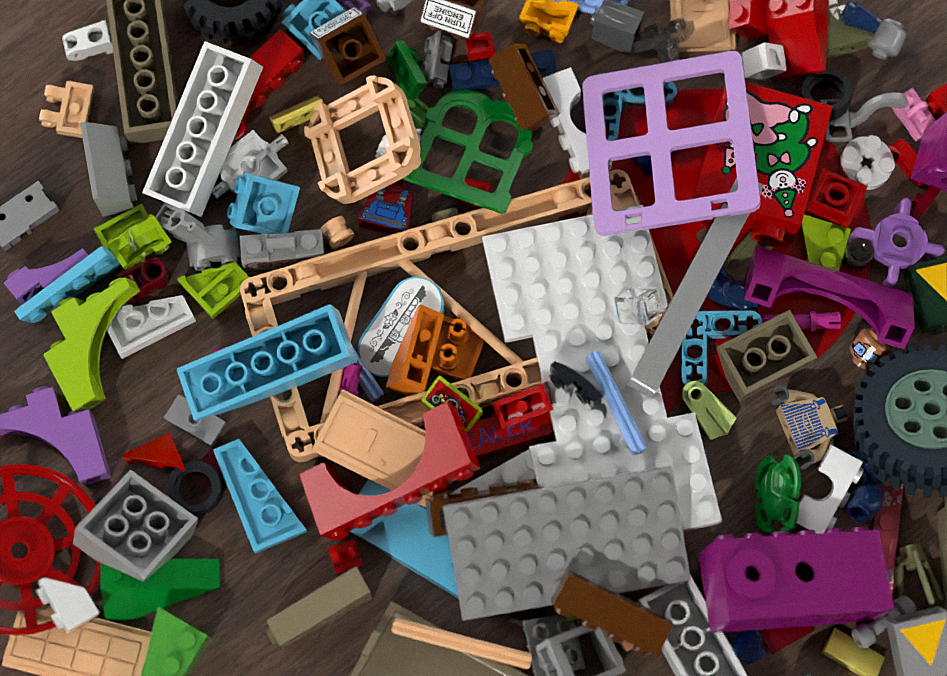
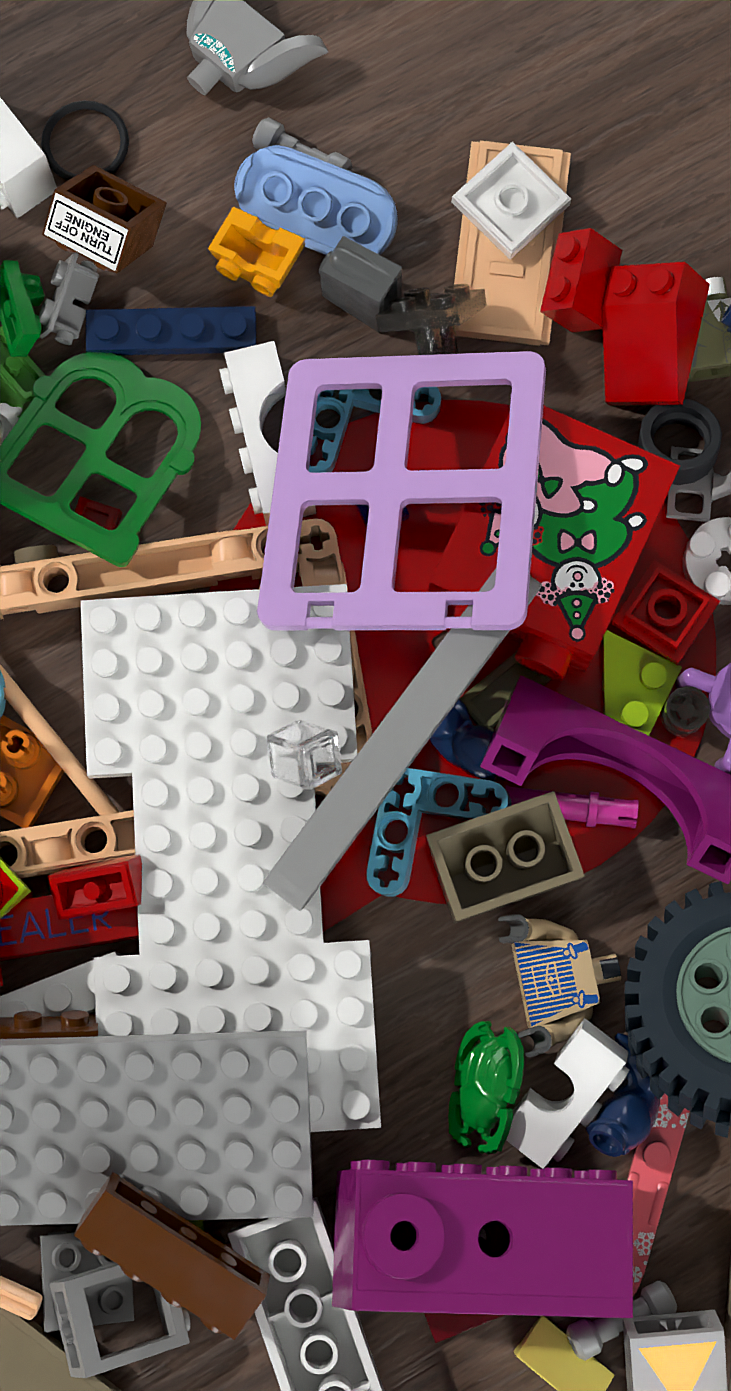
camera: 10 degrees right, 5 degrees up
red tile [465,31,495,62] -> none
reddish brown brick [488,43,560,130] -> none
black slope [549,361,603,409] -> none
light blue axle [586,351,646,455] -> none
yellowish green piece [682,381,737,440] -> none
clear blue piece [732,630,766,664] -> none
white brick [742,43,787,80] -> none
nougat head [849,328,891,369] -> none
olive plant [895,544,945,604] -> none

